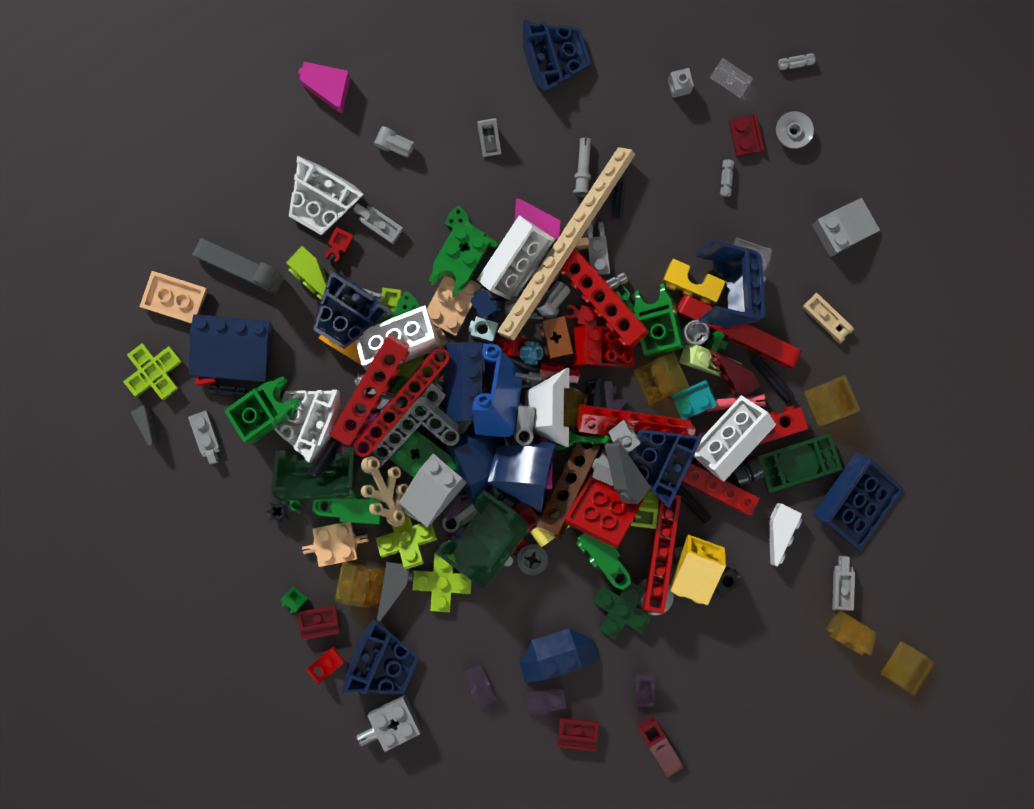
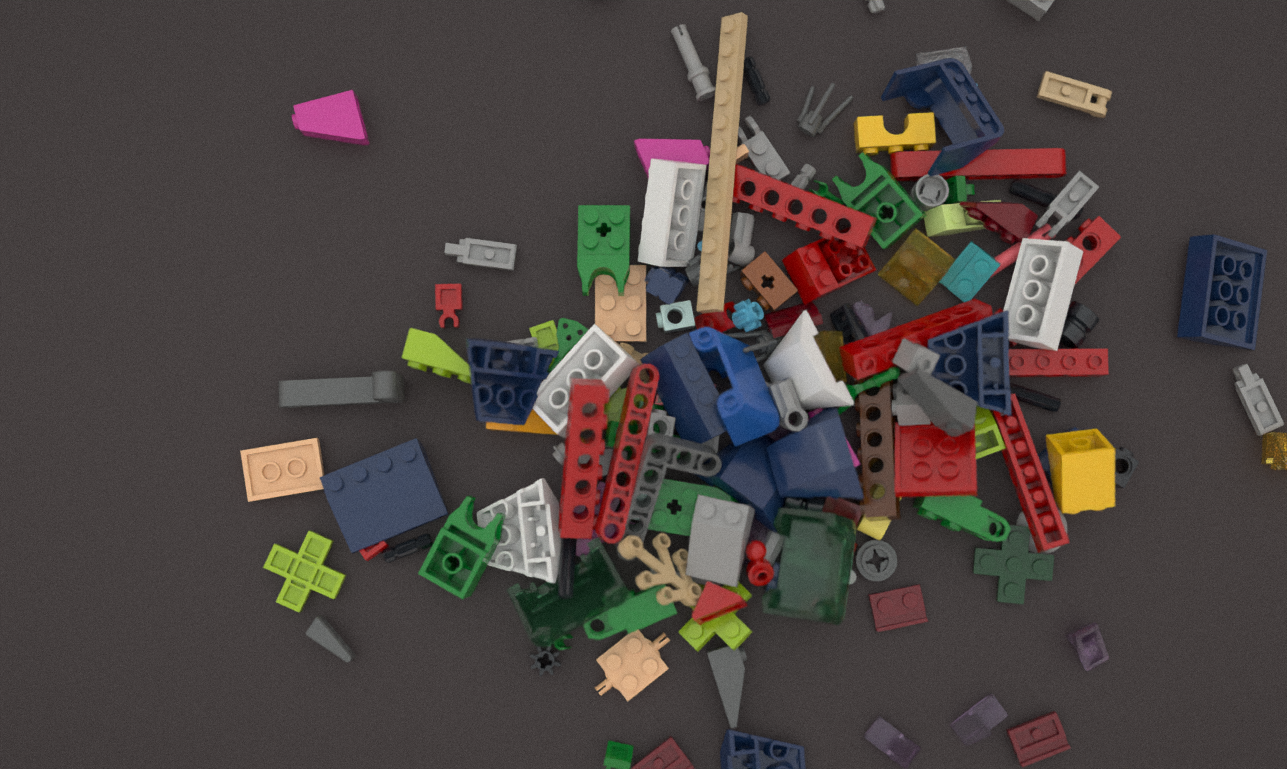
camera: 25 degrees left, 0 degrees up
light grey hinge [188,410,220,465] -> none
white wedge [289,156,364,235] -> none
clear yellow slope [335,562,385,608] -> none
light grey piece [374,126,414,158] -> none
lime plate [413,552,472,612] -> none
green piece [445,205,499,249] -> none
light grey slope [477,118,501,157] -> none
dark blue wedge [520,628,599,683] -> none
red plate [565,305,598,326] -> none
dark red slope [637,716,683,777] -> none
dark green slope [756,433,843,493] -> none
white slope [769,503,802,567] -> none
clear yellow slope [804,375,861,427] -> none
none -> red slope [692,581,748,625]
none -> red plate [746,540,774,586]
none -> dark grey plant [797,83,853,137]
none -> dark red plate [868,584,928,632]
none -> light grey hinge [1035,171,1099,238]

